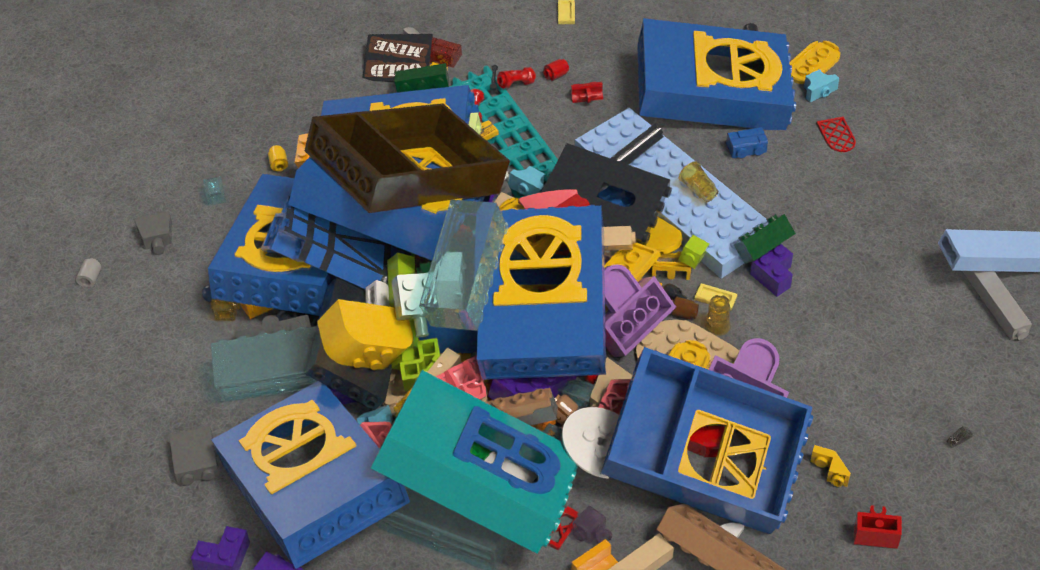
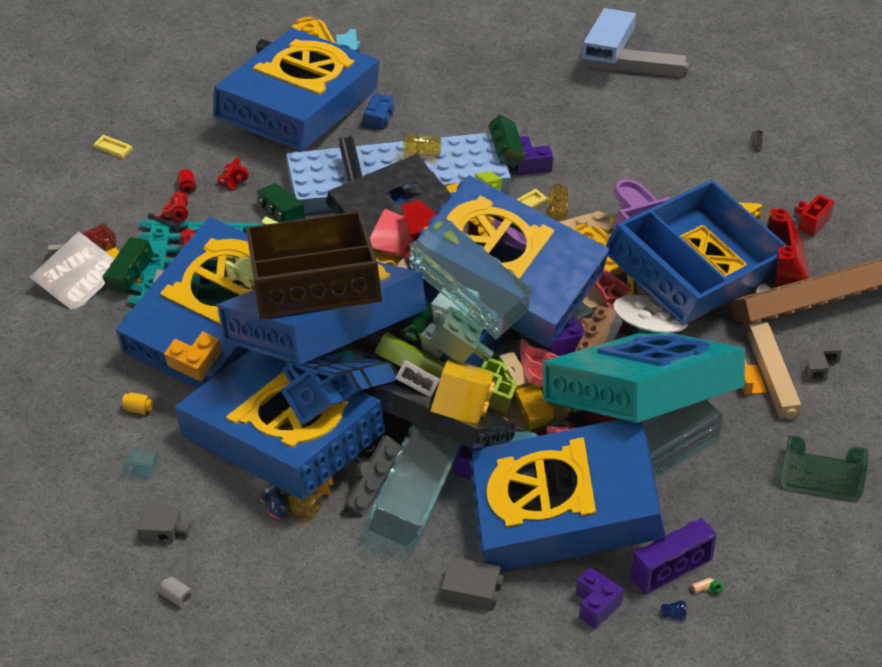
camera: 65 degrees left, 5 degrees down
red window [816,117,856,152] -> none
none -> dark green brick [257,183,306,222]
none -> red windscreen [767,208,810,288]

